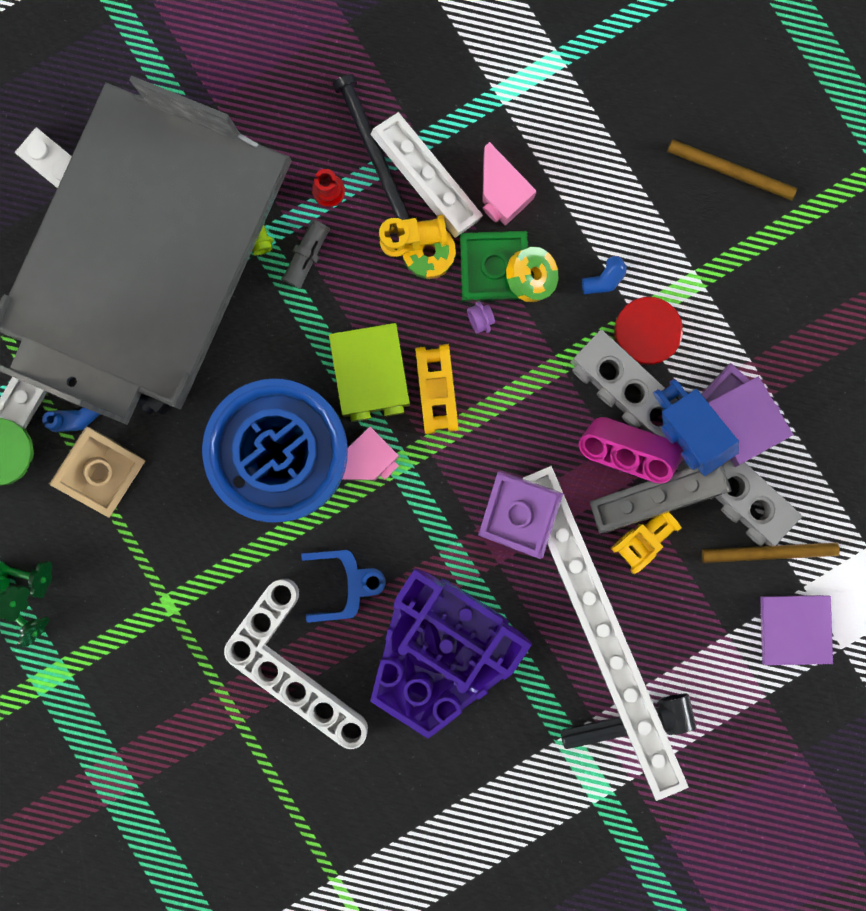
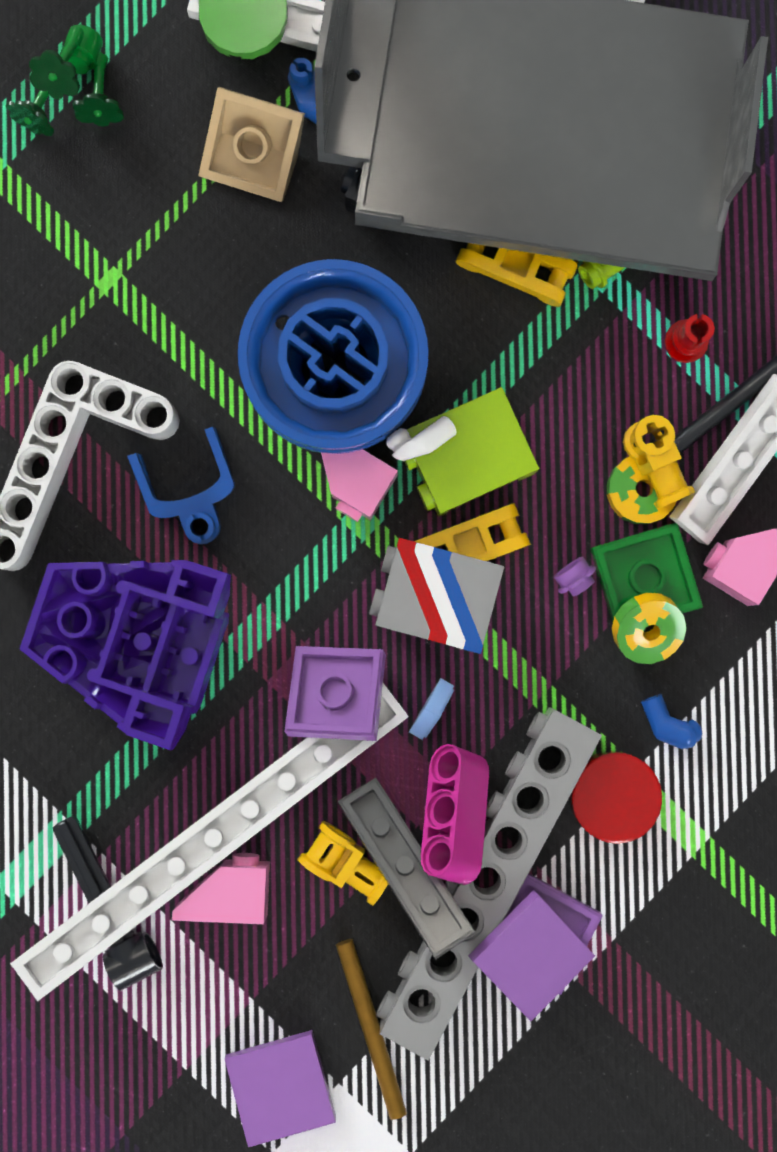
camera: 75 degrees right, 0 degrees up
dark grey pin [281,219,331,289] -> none
blue brick [653,379,739,477] -> none
none -> bright pink slope [172,853,270,924]
none -> panel [369,538,504,654]
none -> white arm [386,416,457,461]
none -> light blue tile [409,678,454,740]
none -> yellow plate [455,243,578,307]

